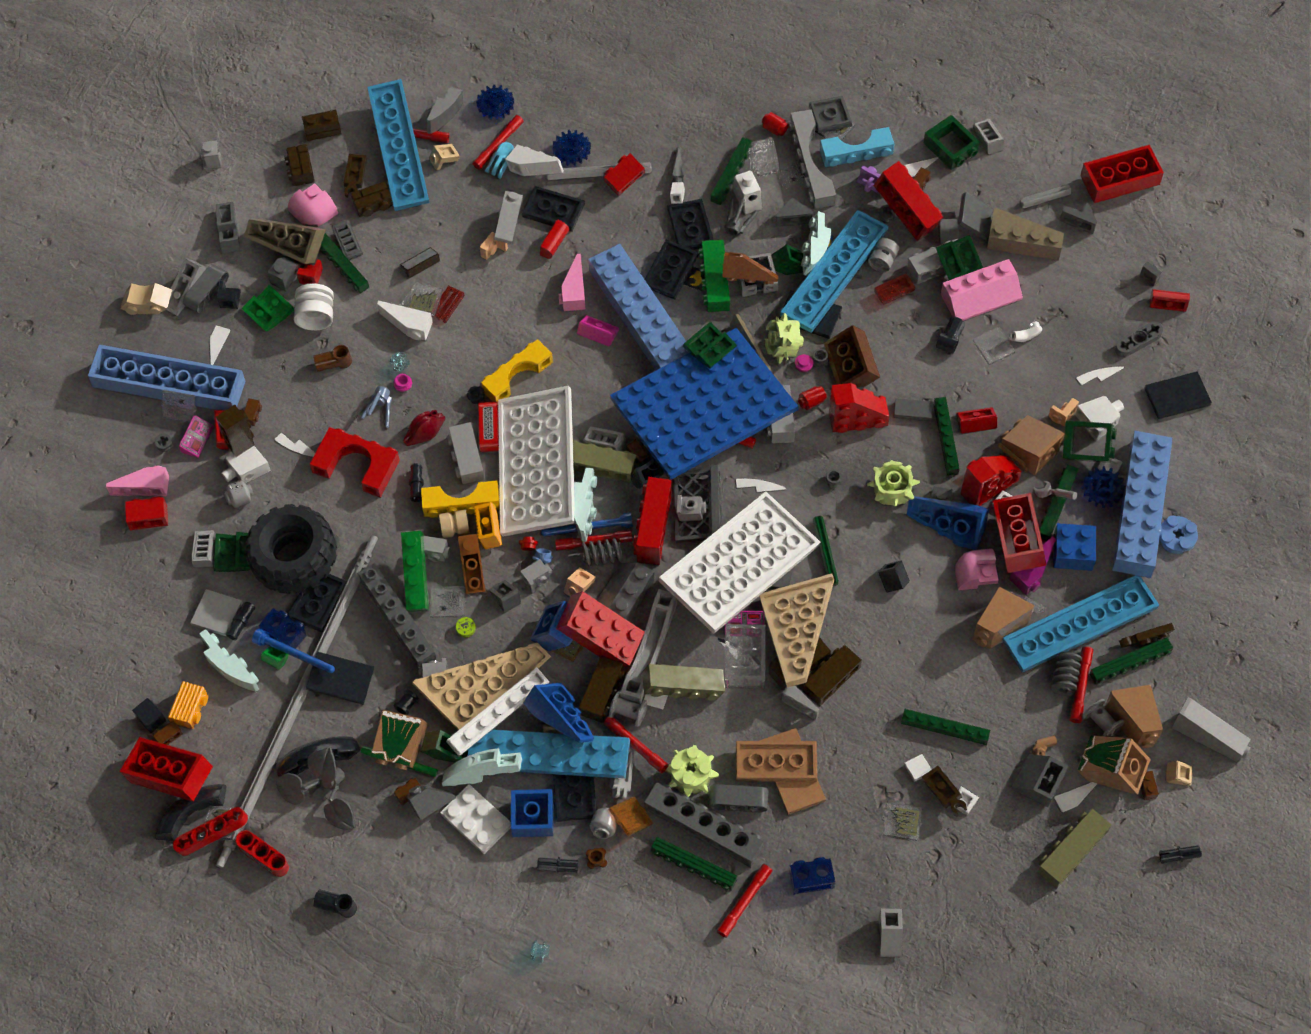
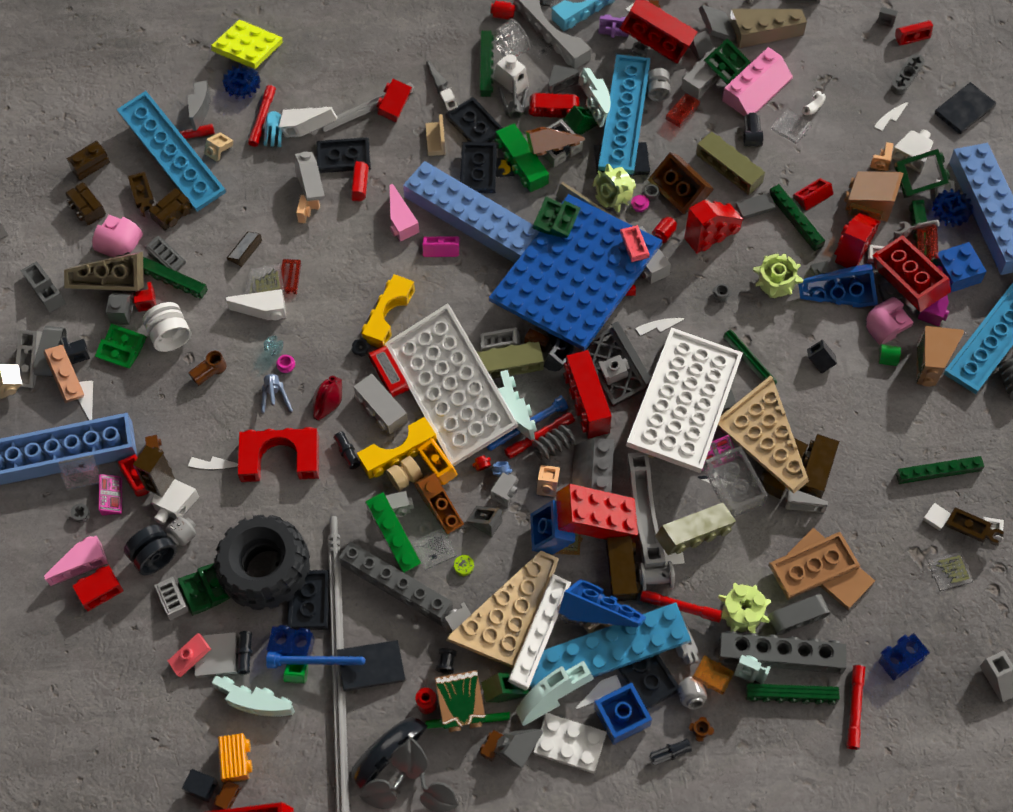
camera: 25 degrees left, 0 degrees up
clear blue gear [553,130,591,166] -> none
none -> nougat plate [43,345,84,403]
none -> black wheel [124,525,177,576]
none -> coral plate [168,633,211,677]
none -> neon yellow plate [211,20,282,69]
none -> red brick [415,688,437,714]
none -> tan panel [426,114,446,156]
none -> red beam [529,93,580,118]
none -> white sticker [576,675,622,709]
none -> coral plate [620,225,649,262]
none -> olive brick [696,131,765,195]
none -> light aqua plate [734,655,770,684]
none -> green brick [878,344,901,366]
none -> clear red tile [917,224,939,261]

